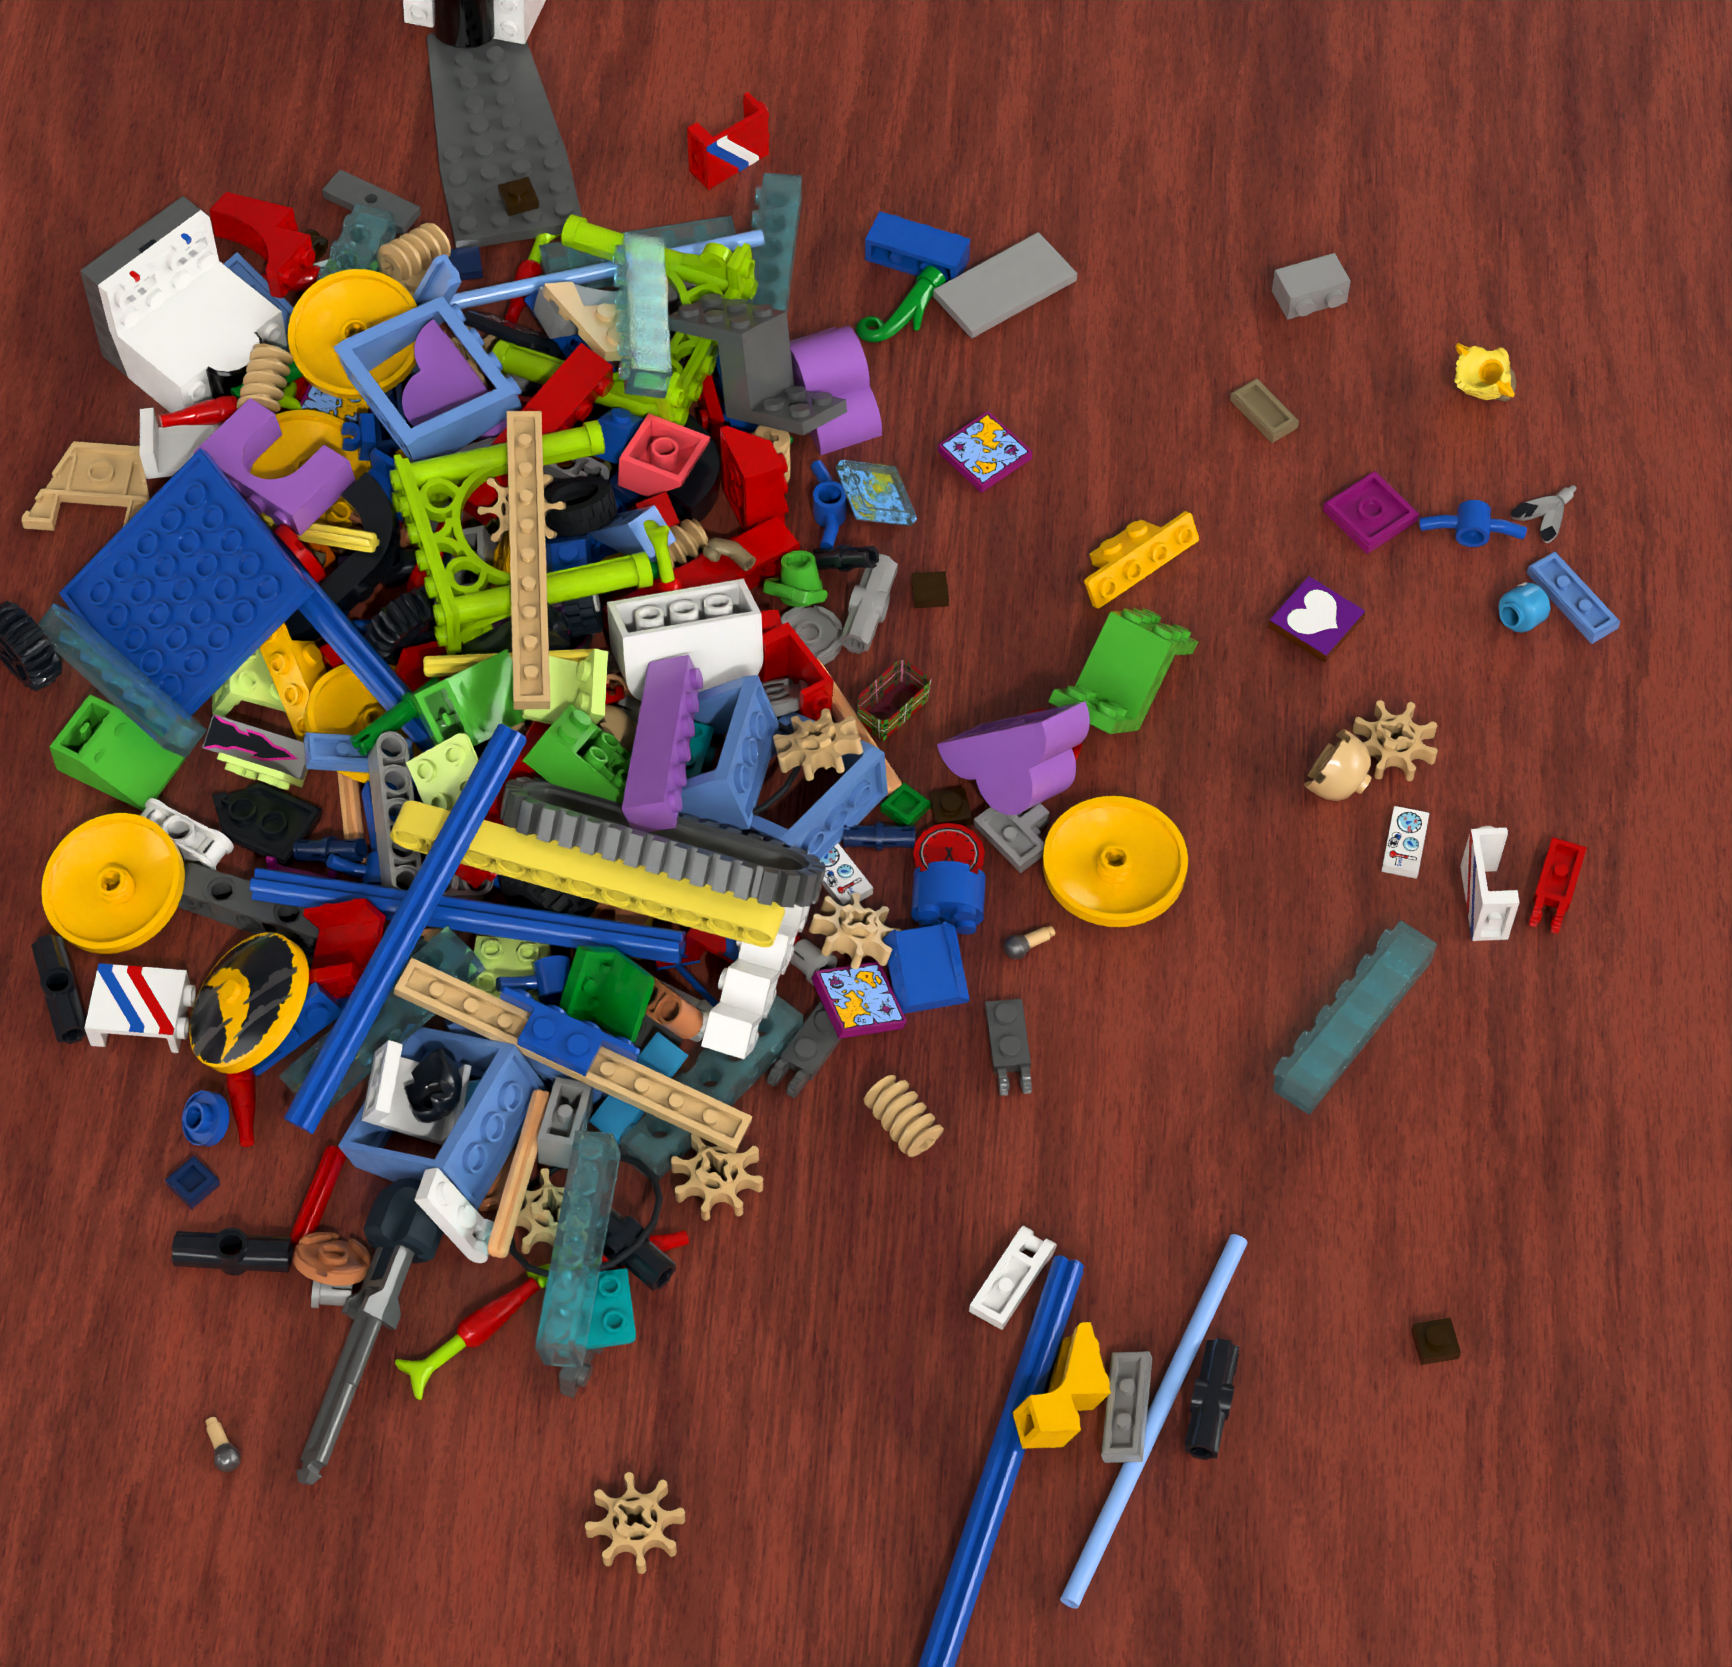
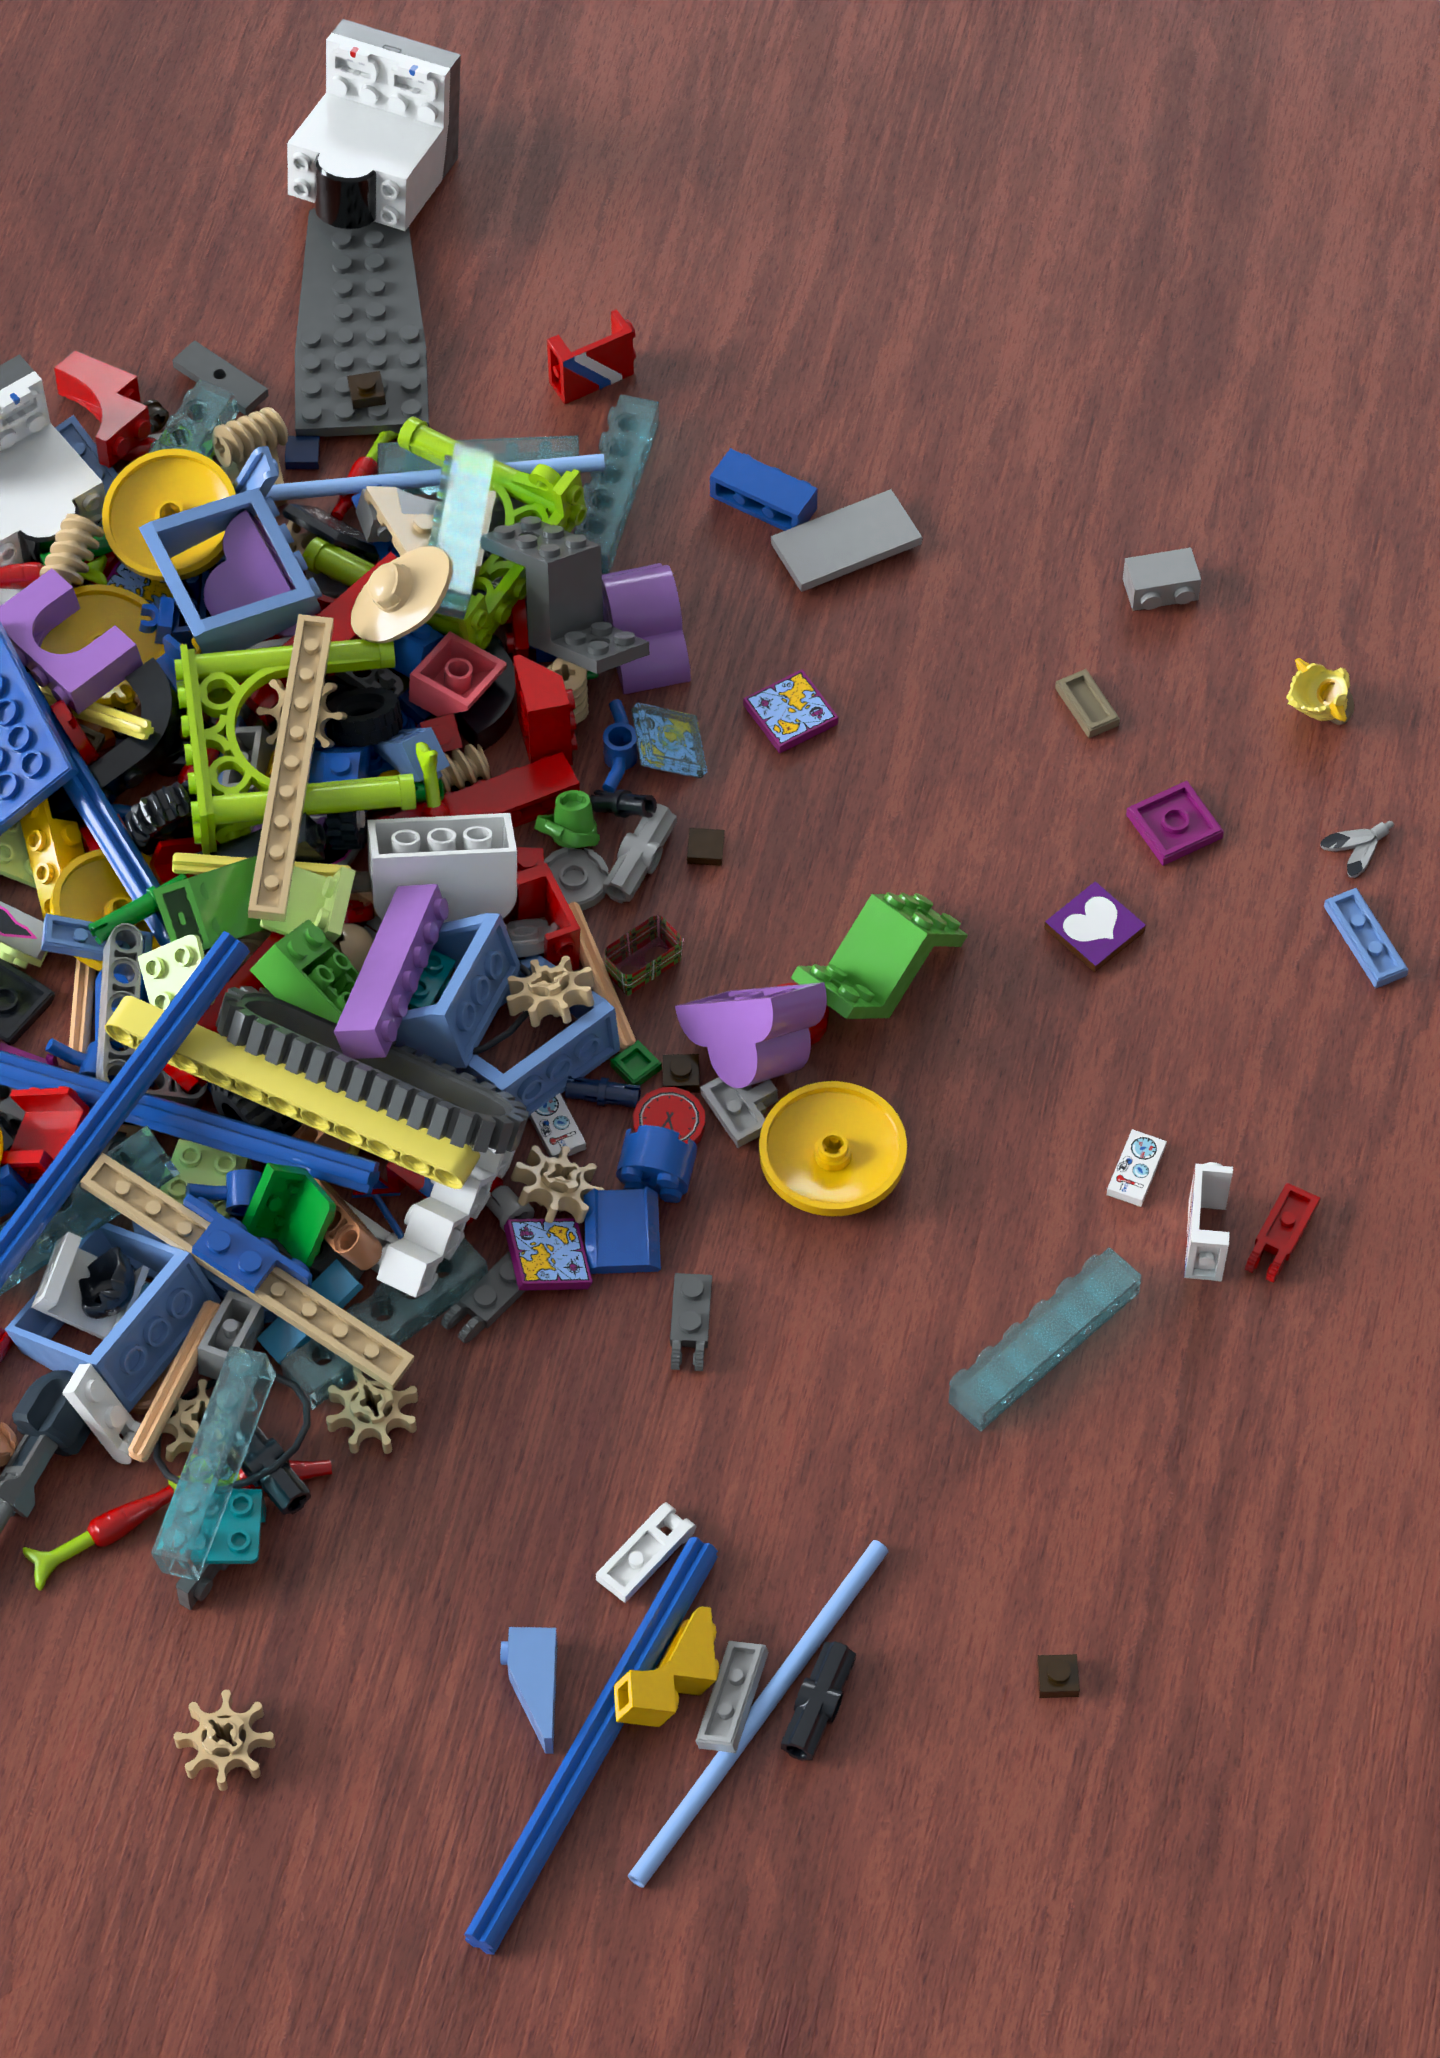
camera: 10 degrees right, 0 degrees up
dark blue pin [293,836,367,864] -> none
dark tan arm [703,537,756,571] -> none
green plant [856,266,946,342] -> none
tan piece [864,1075,944,1157] -> none
piece [1003,926,1055,960] -> none
yellow bracket [1084,511,1199,609] -> none
tan cylinder [1304,729,1372,801] -> none
tan gear [1352,700,1438,781] -> none
blue piece [1420,500,1527,547] -> none
dark azure head [1498,582,1551,633] -> none
none -> tan hat [351,546,453,643]
none -> medium blue slope [500,1627,557,1754]

